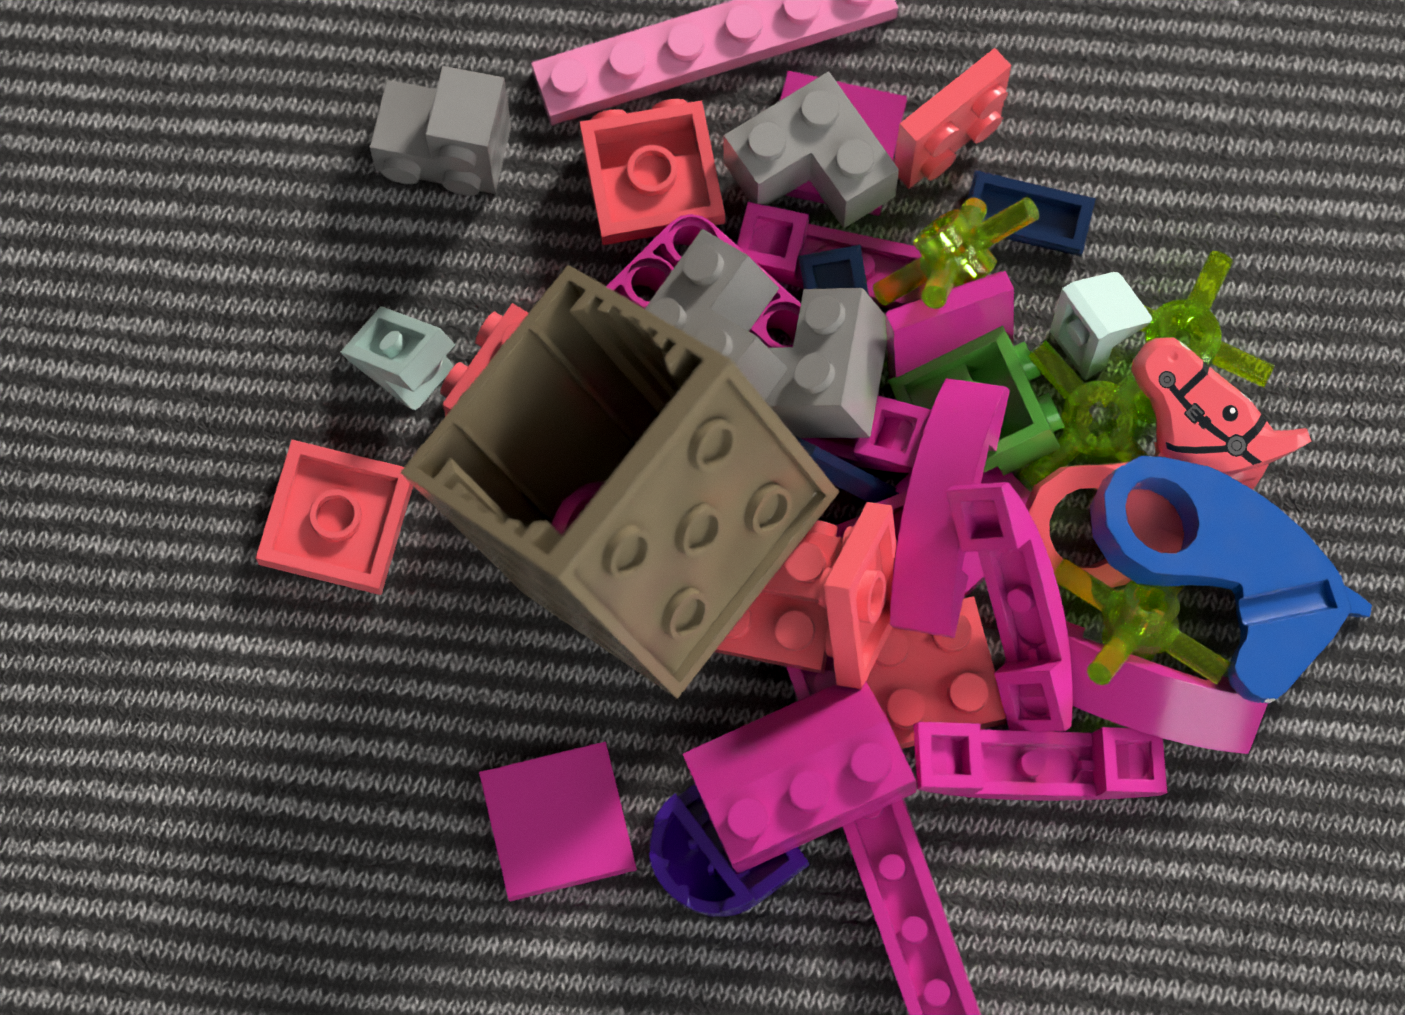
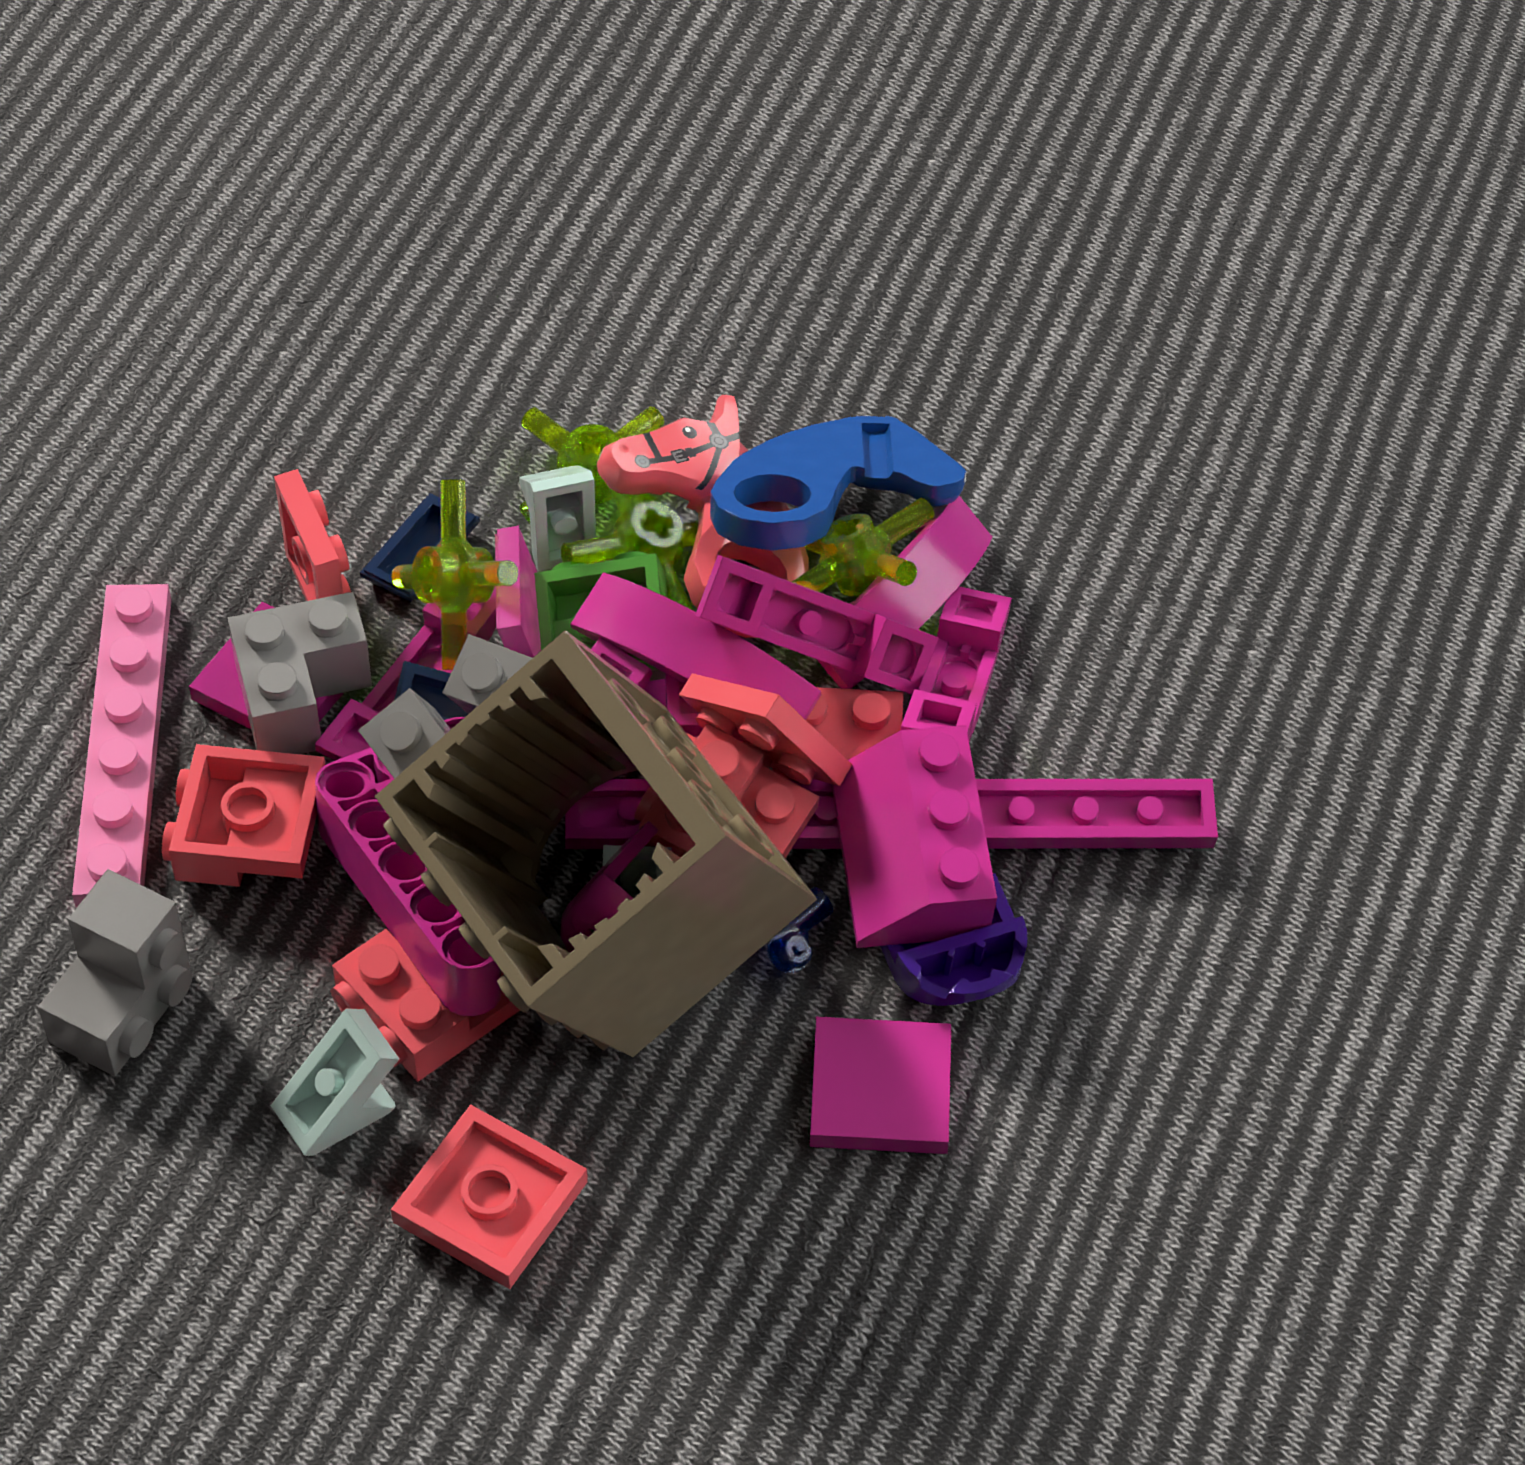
camera: 75 degrees left, 20 degrees down
none -> clear blue arm [767,887,833,973]

